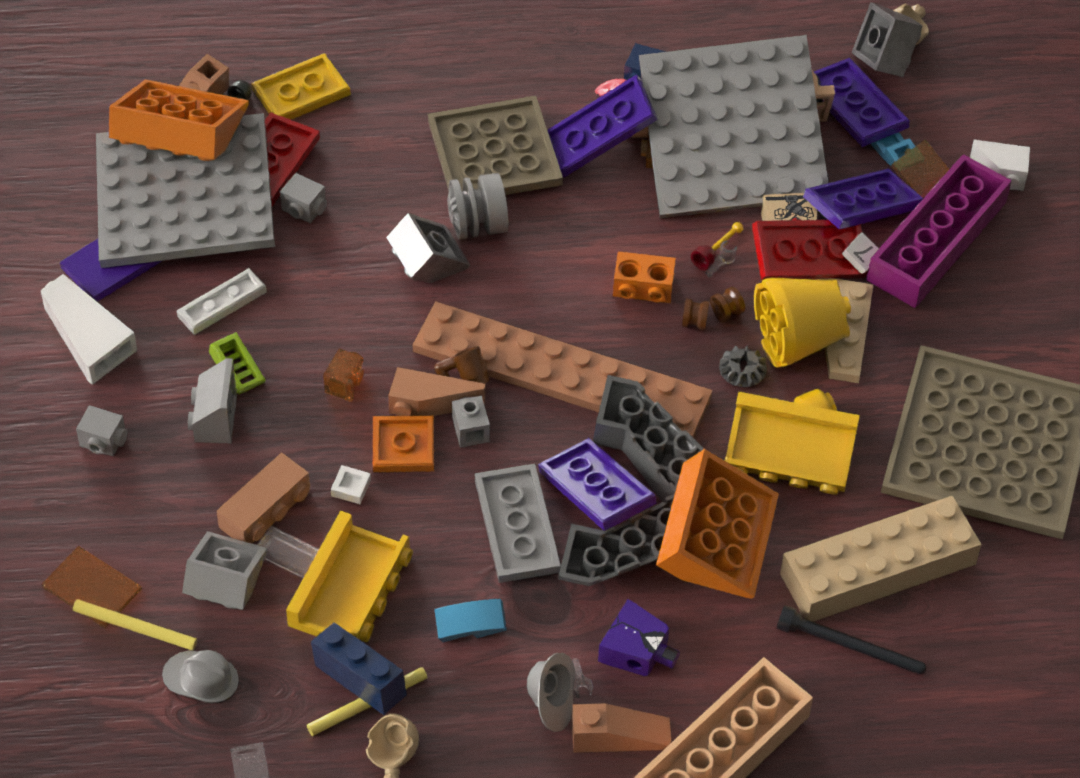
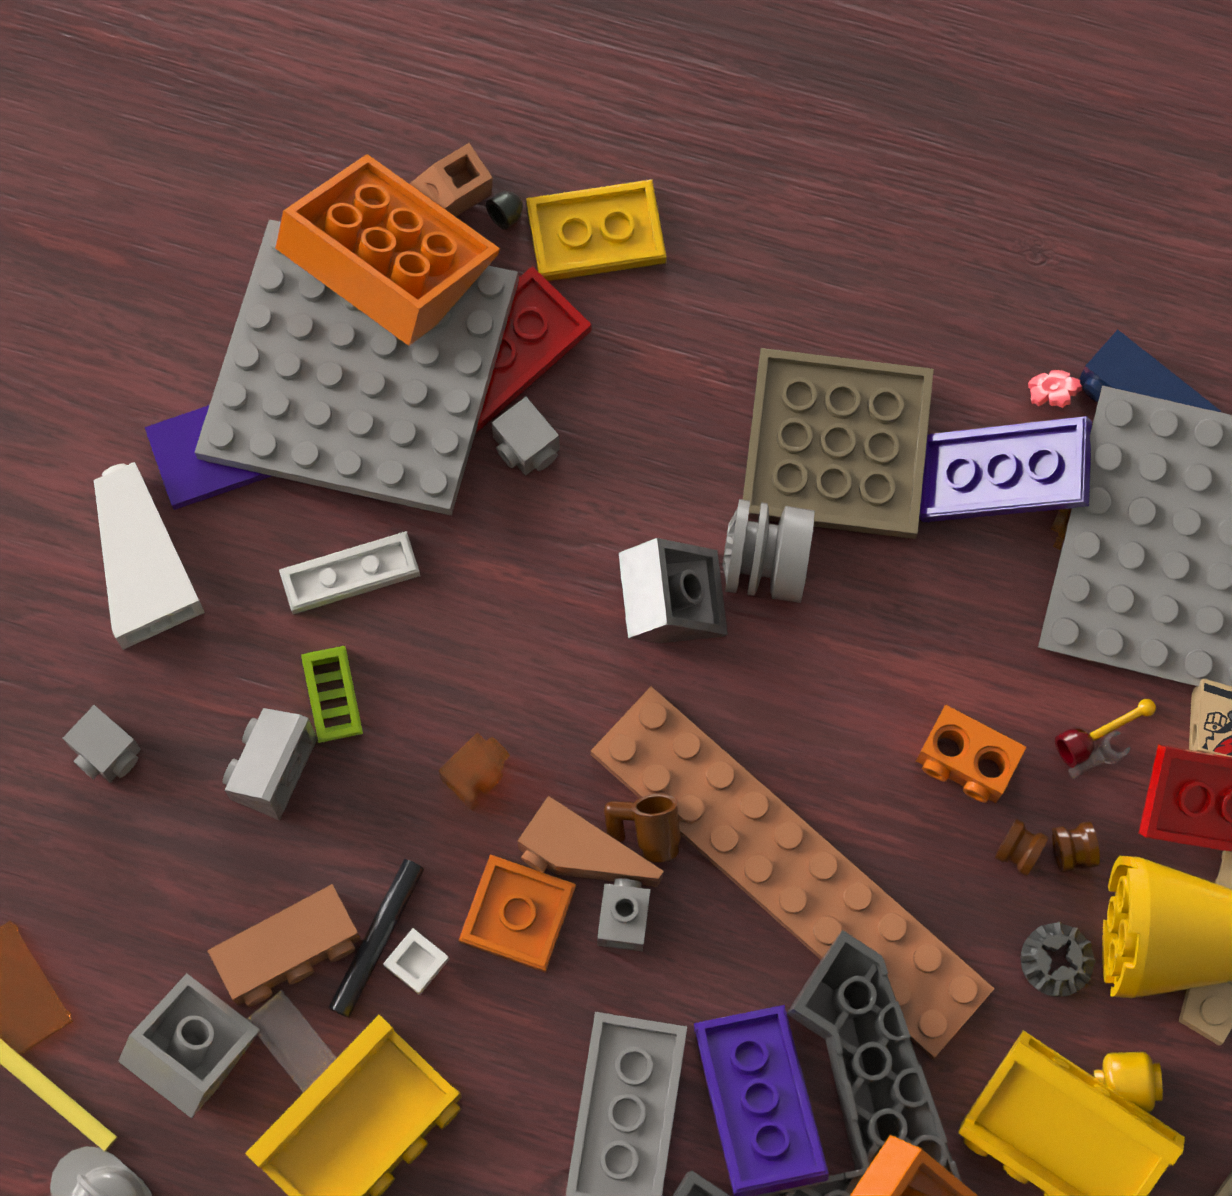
camera: 20 degrees right, 20 degrees up
none -> black piece [328,859,424,1018]

